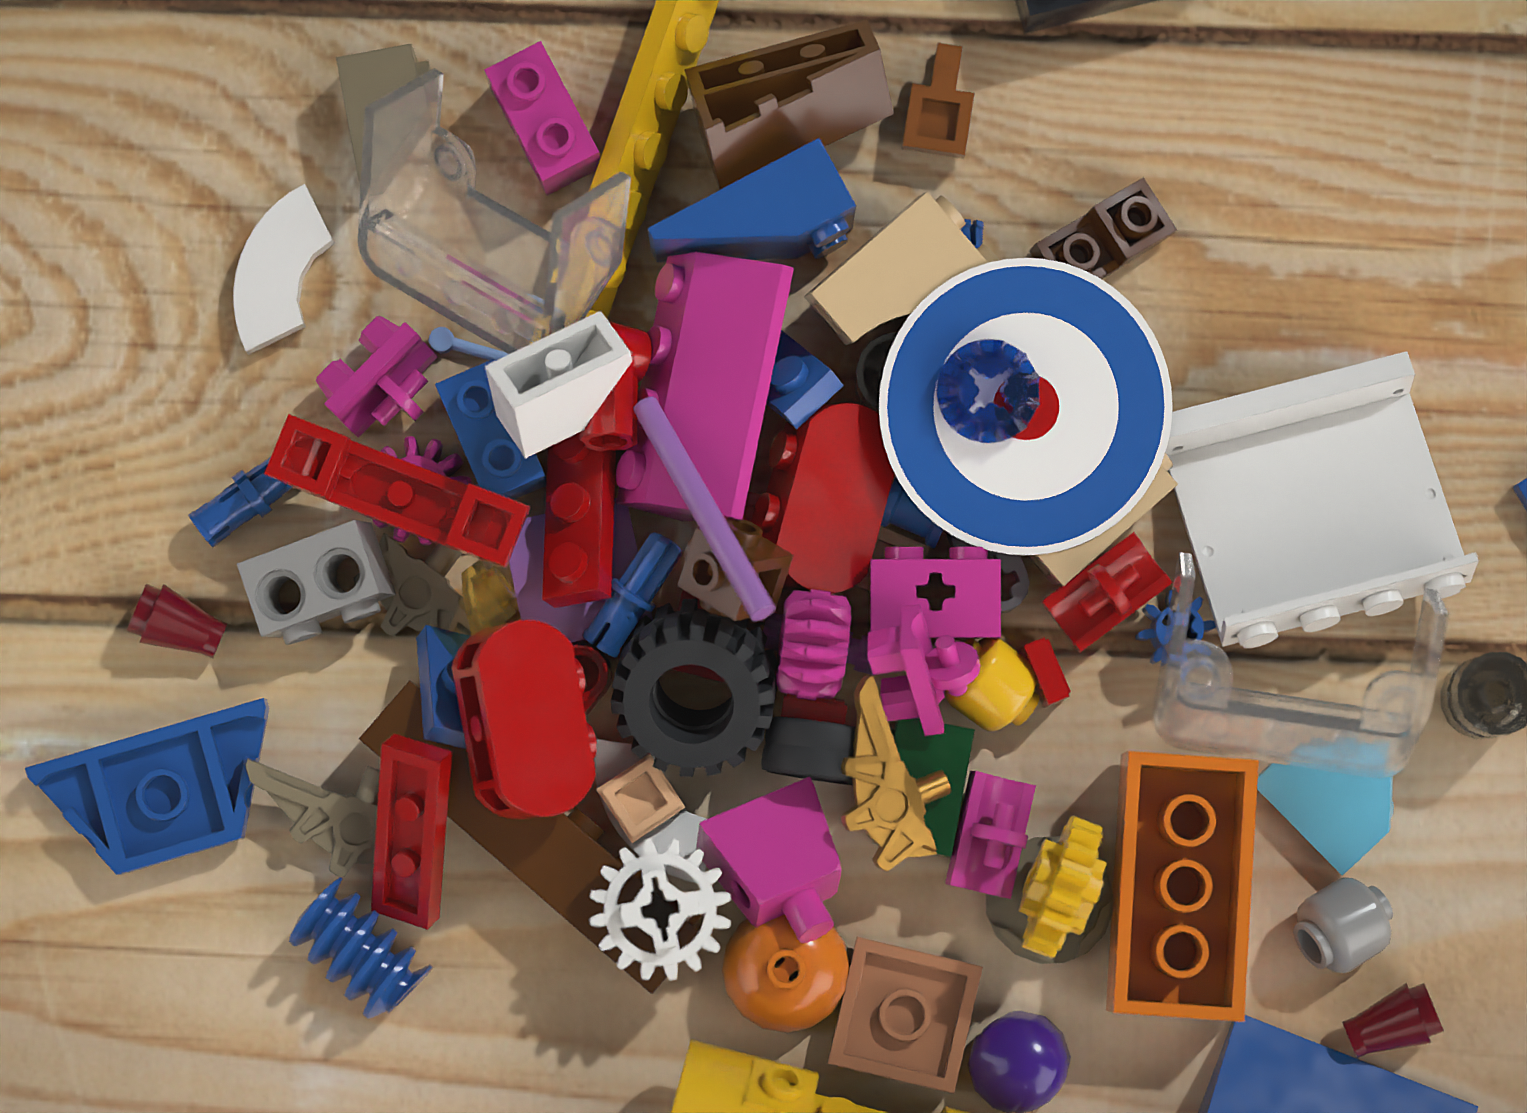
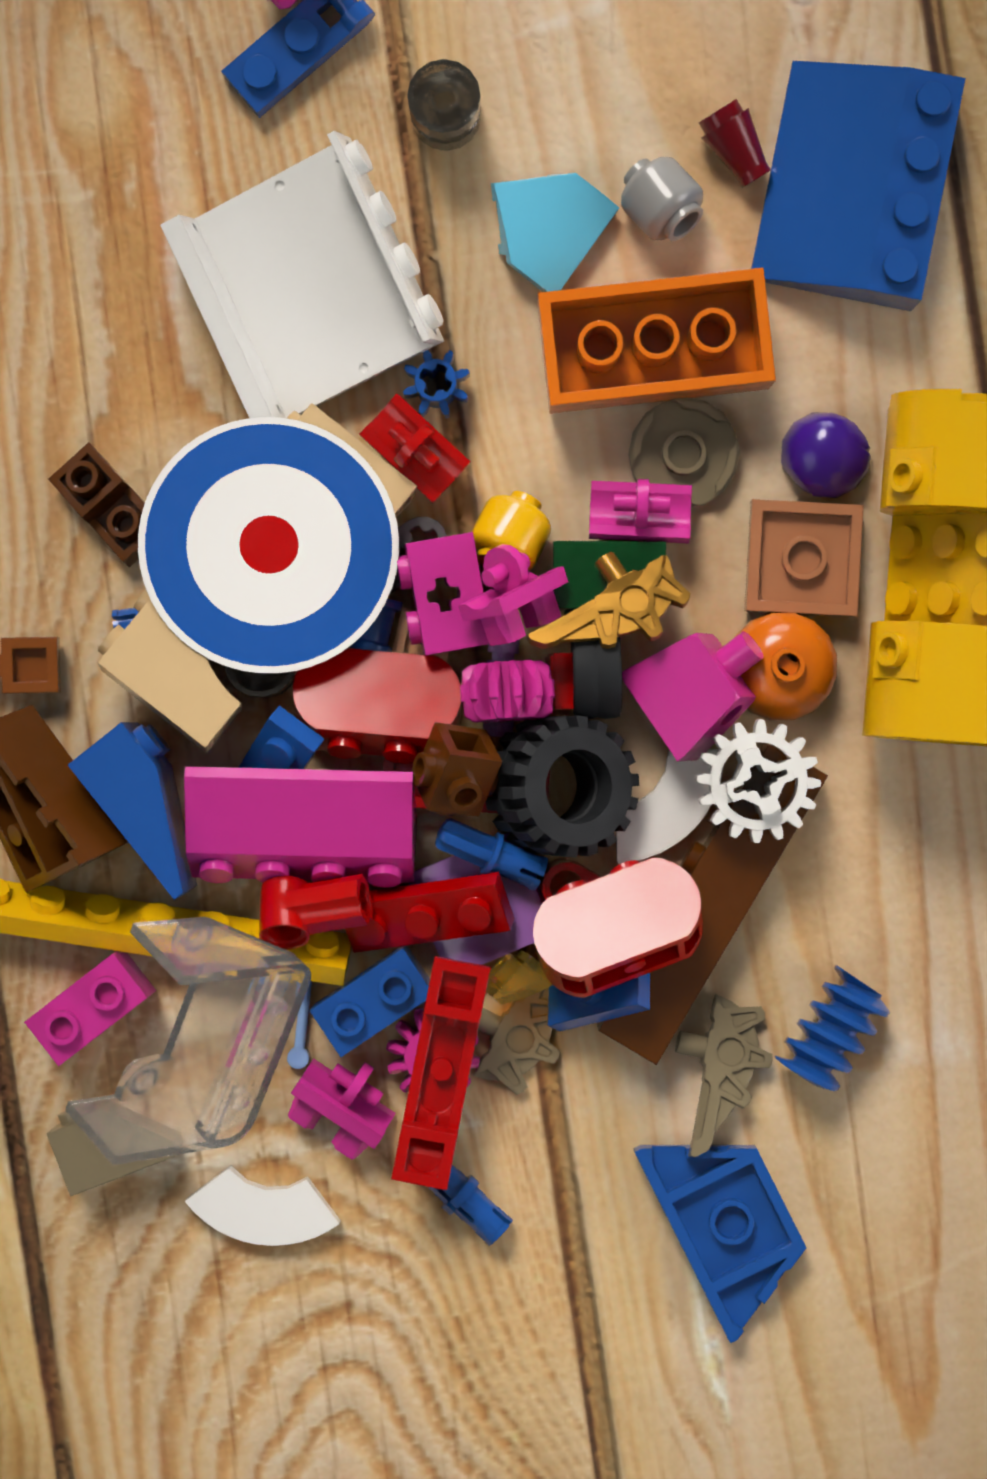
camera: 100 degrees left, 5 degrees up
dark red cone [127,584,228,659] -> none
light grey brick [237,520,396,645] -> none
red plate [371,734,452,930] -> none
white slope [485,311,632,458] -> none
light nougat tile [596,754,686,843] -> none
medium lavender bar [633,397,775,621] -> none
clear blue gear [936,339,1040,443] -> none
yellow gear [1018,816,1107,959] -> none
red tile [1019,637,1071,708] -> none
clear windscreen [1153,552,1449,779] -> none

